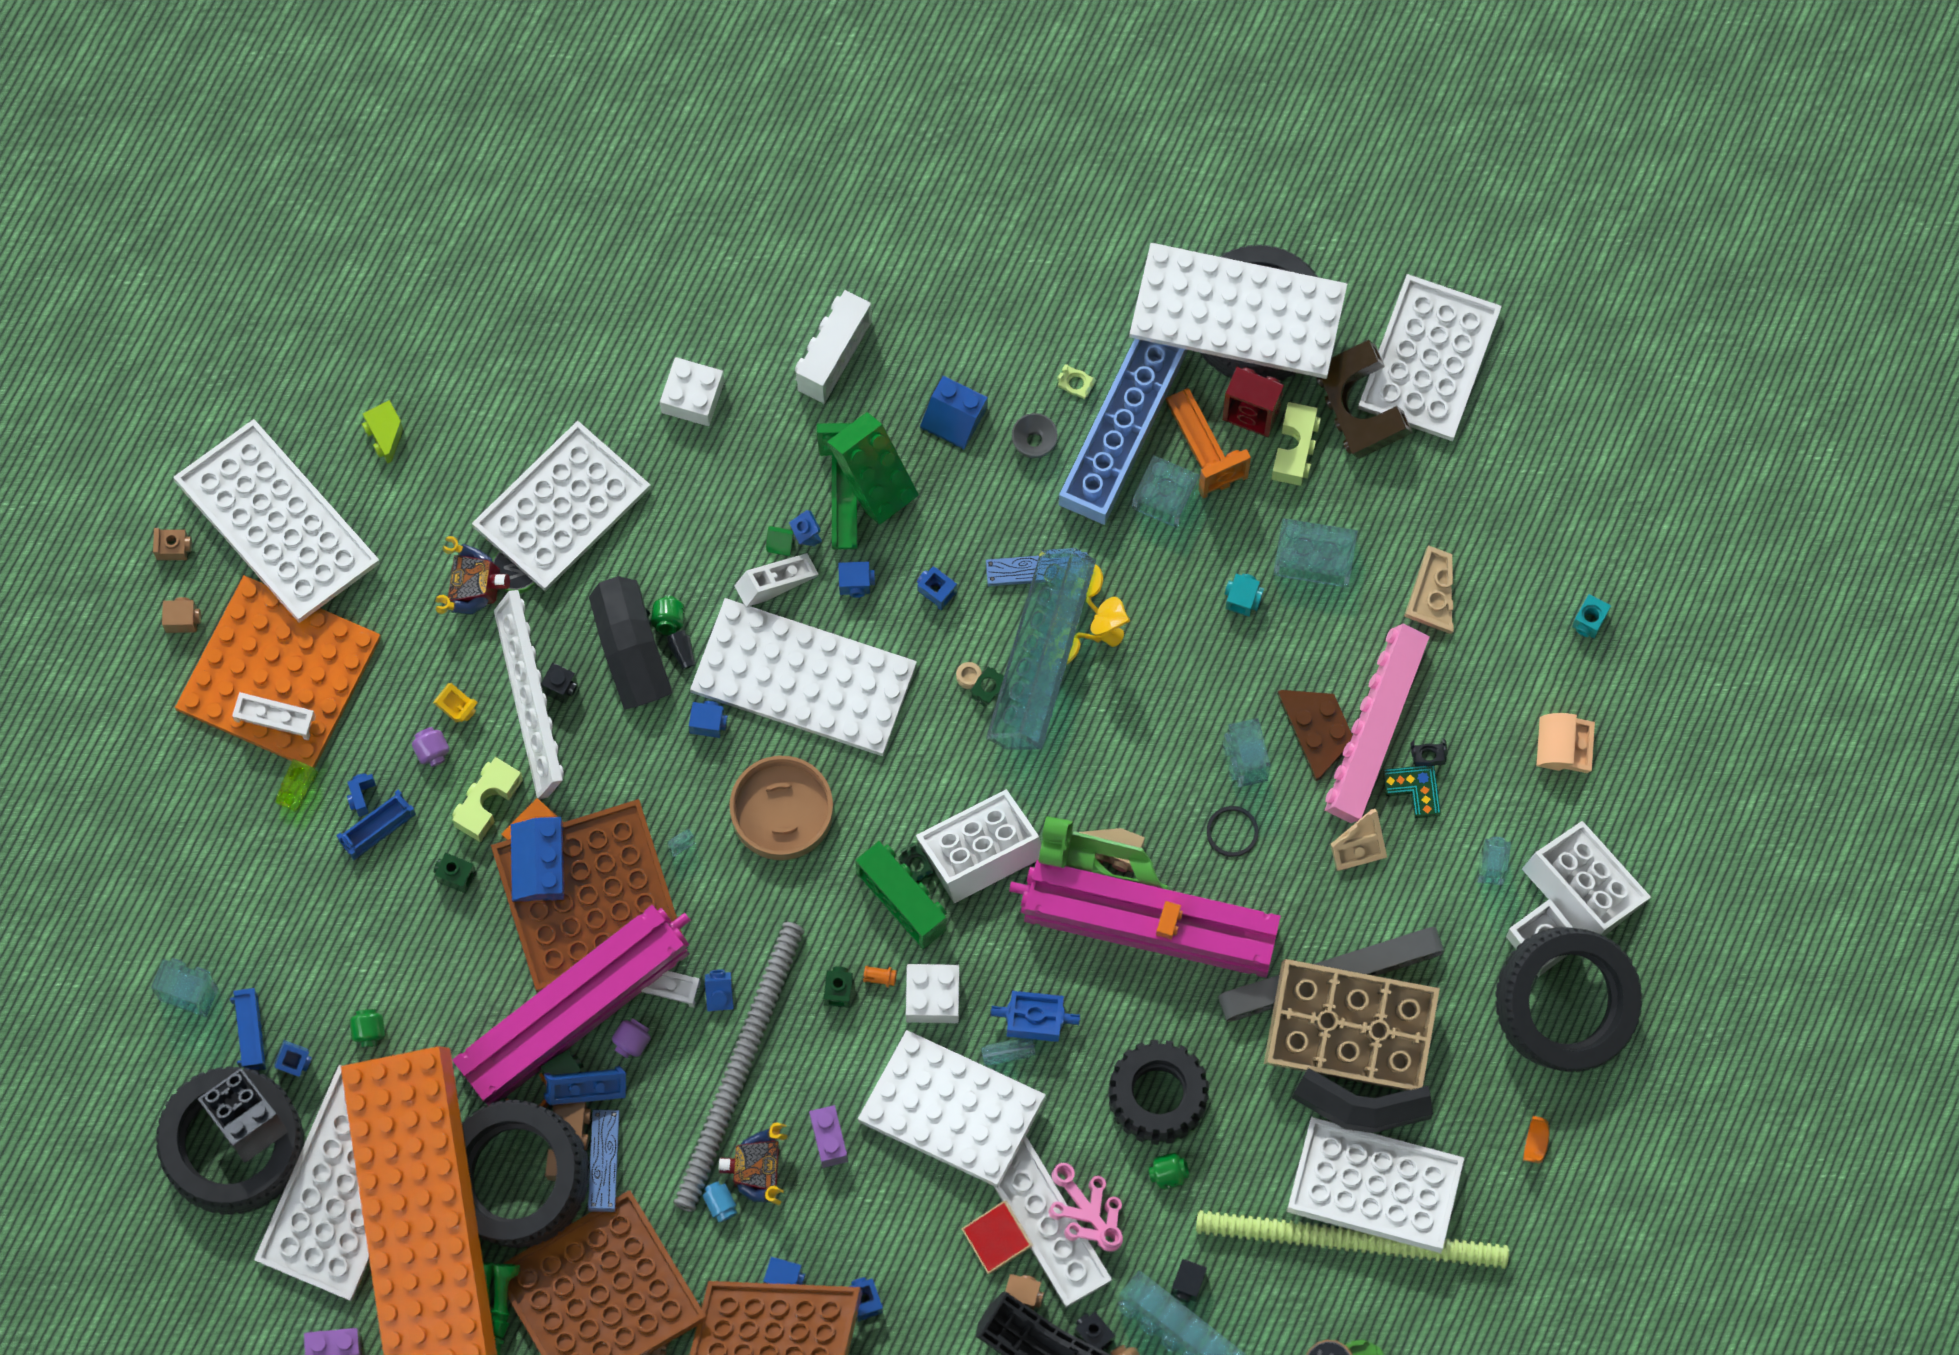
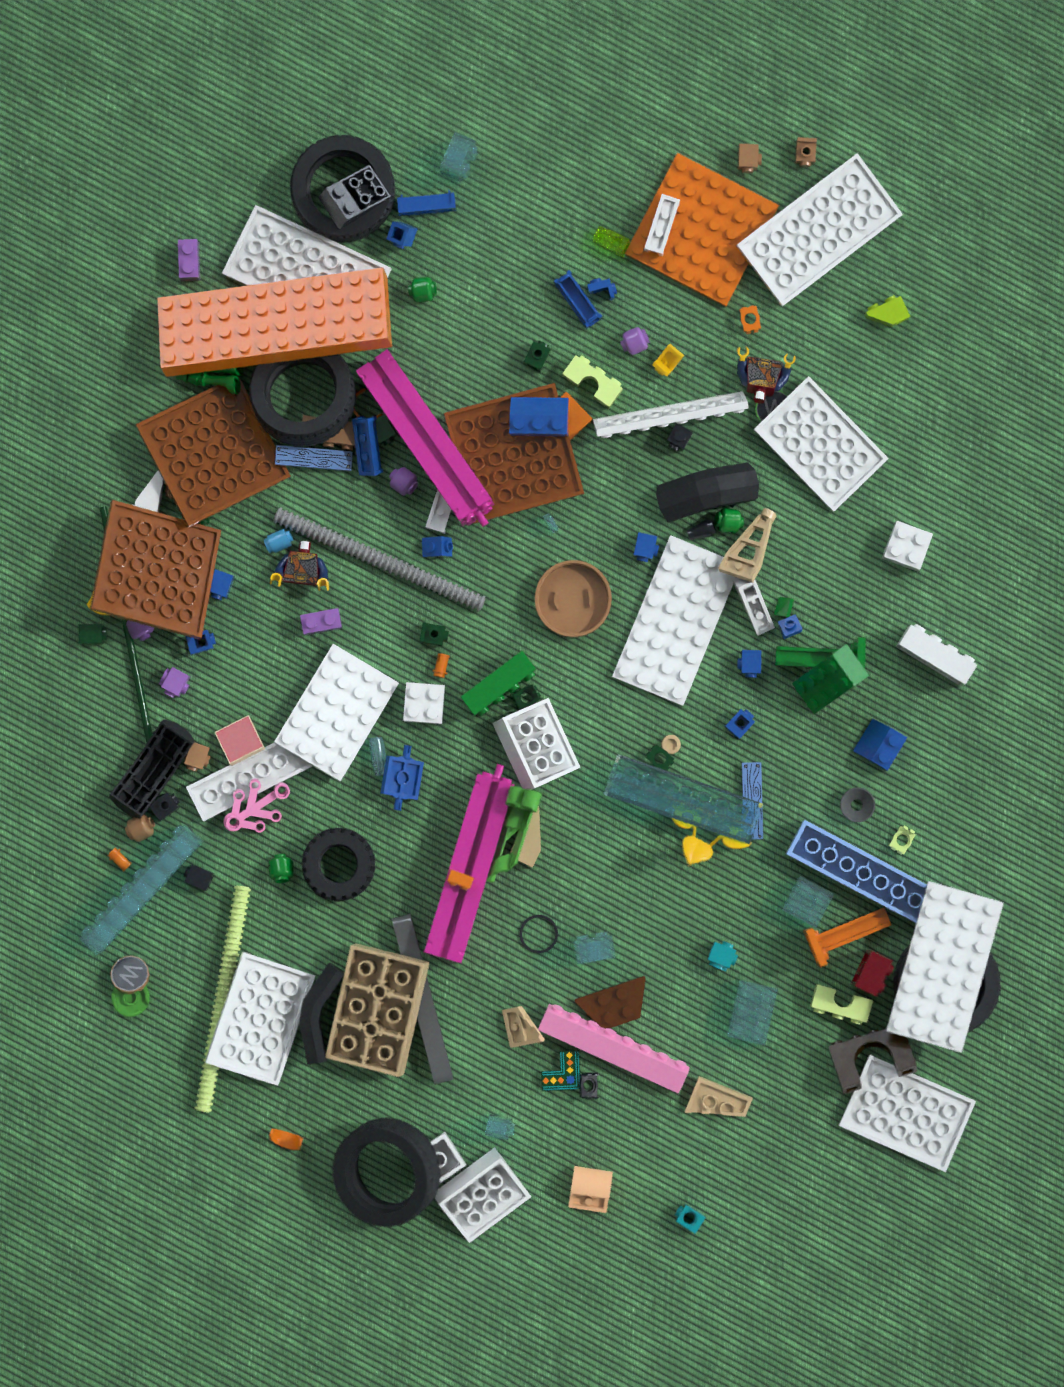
camera: 90 degrees right, 15 degrees up
none -> medium lavender brick [159,667,190,698]
none -> tan plate [718,508,777,583]
none -> orange piece [740,305,761,334]

